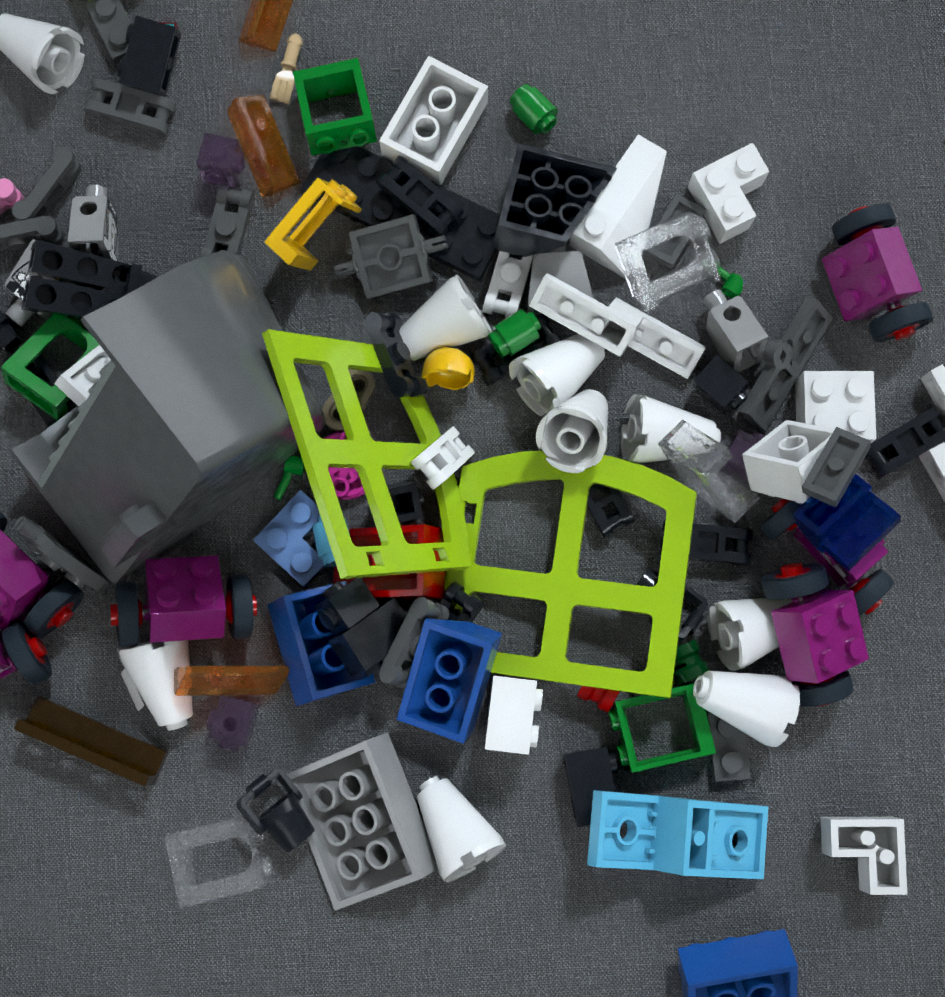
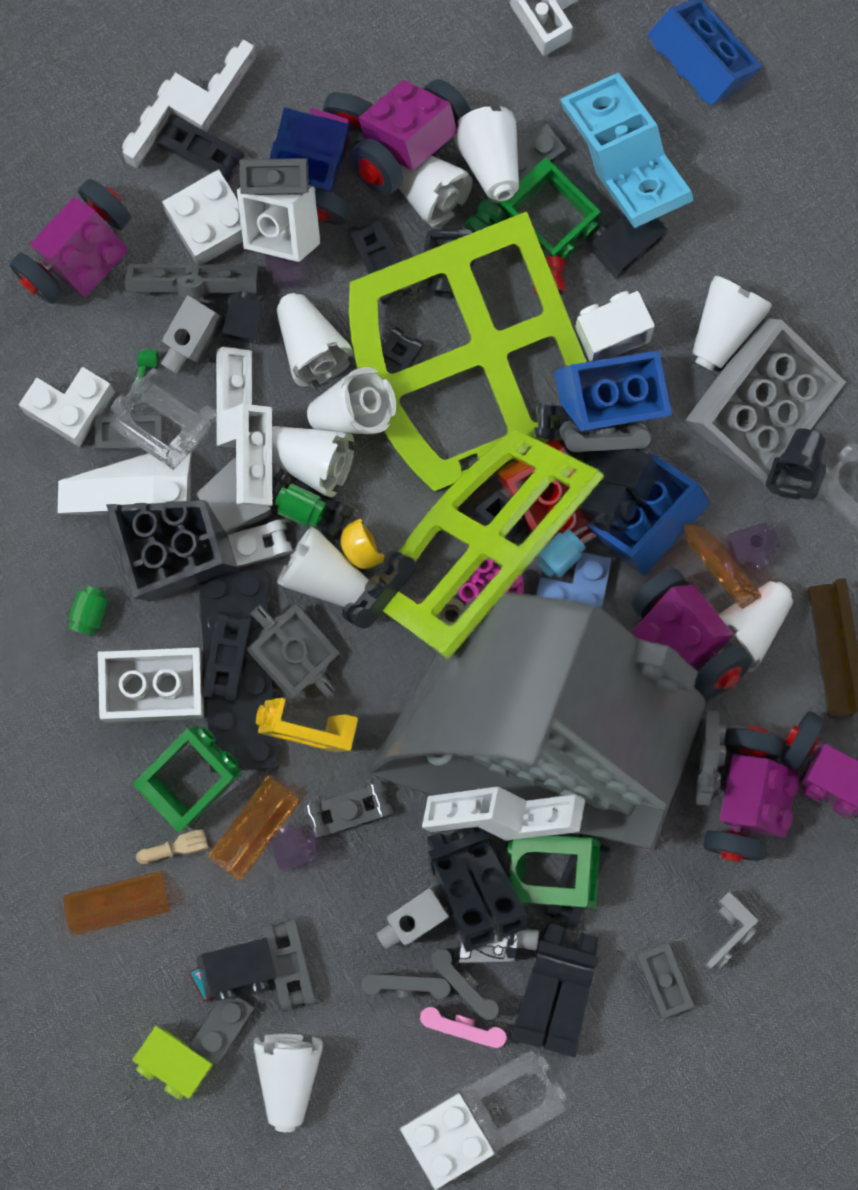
camera: 120 degrees left, 0 degrees up
white sticker [121,669,144,711] -> none
white plate [410,426,475,490] -> none
clear panel [658,419,760,523] -> none

